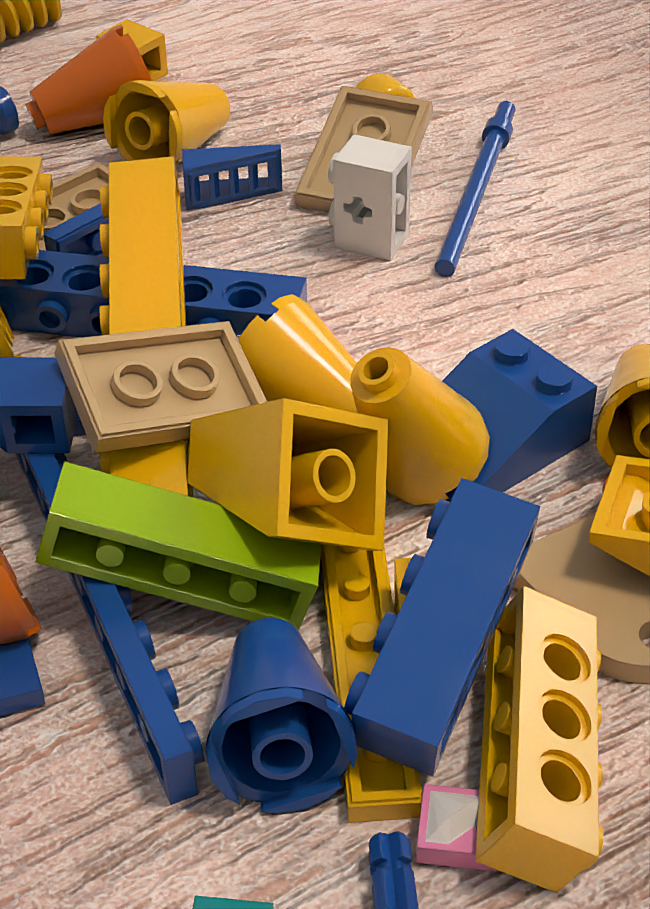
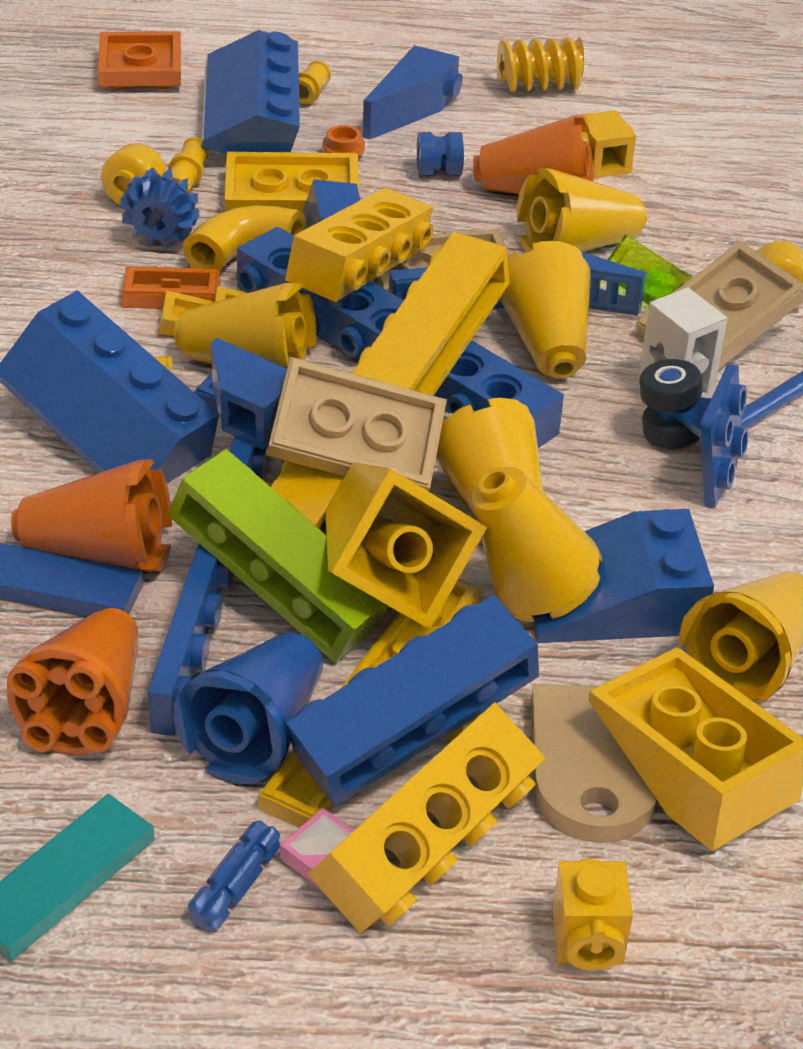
camera: 30 degrees right, 0 degrees up
none -> orange cone [7,608,138,755]
none -> yellow cone [499,241,590,378]
none -> clear neon green slope [607,234,693,305]
none -> plate [639,359,749,507]

